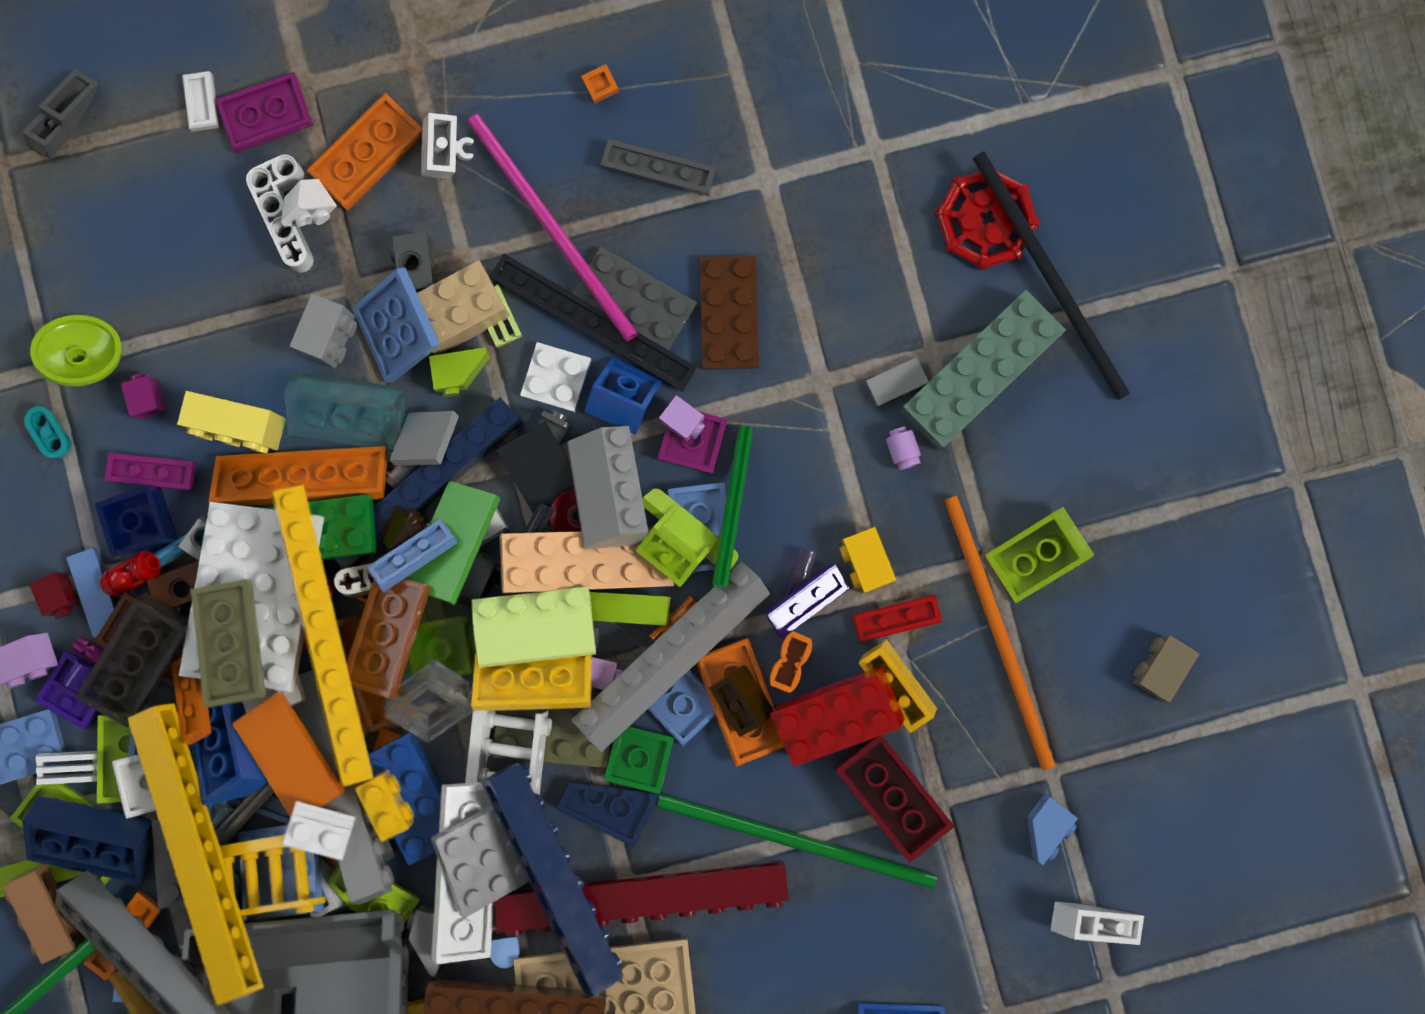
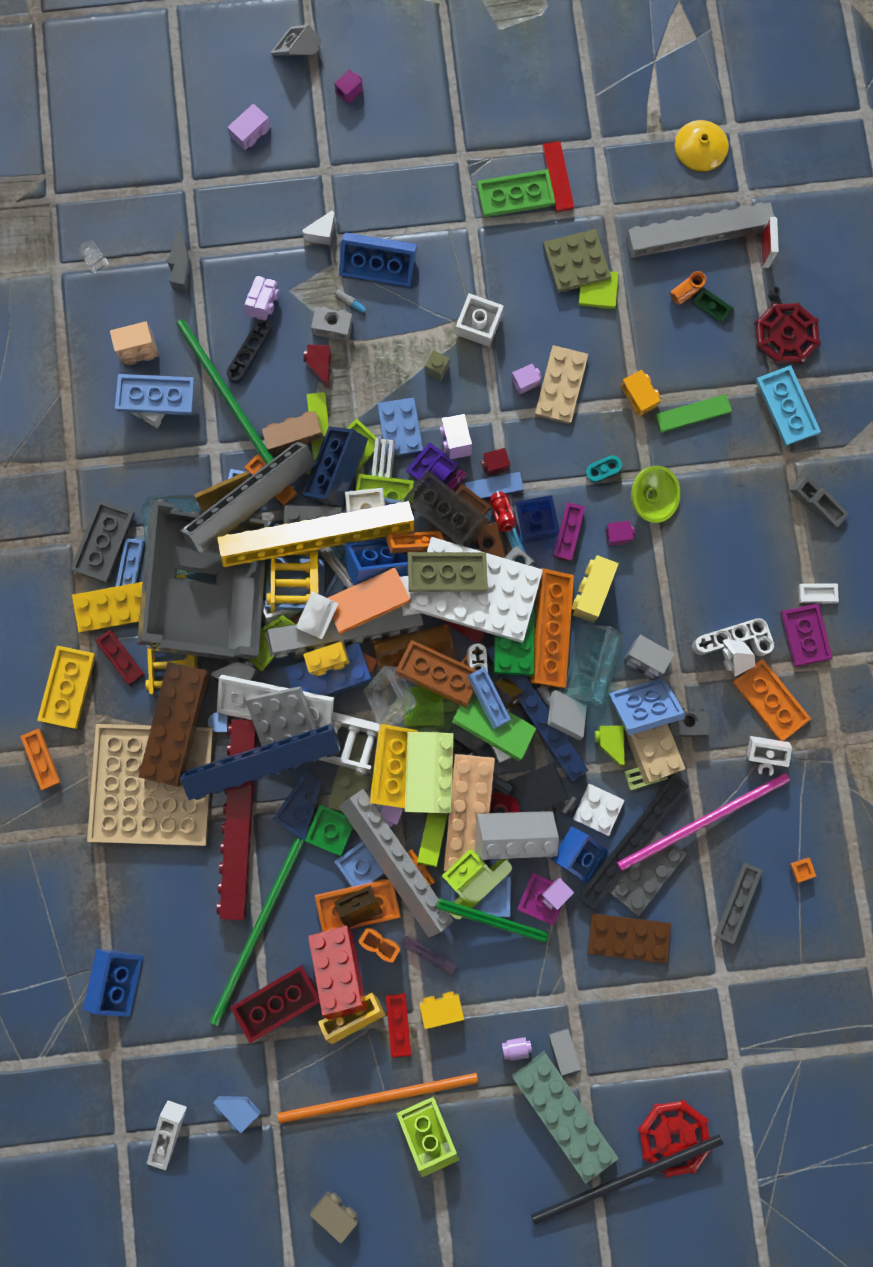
camera: 95 degrees right, 5 degrees down
yellow brick [271,485,373,787] -> none
tile [764,564,849,638] -> none

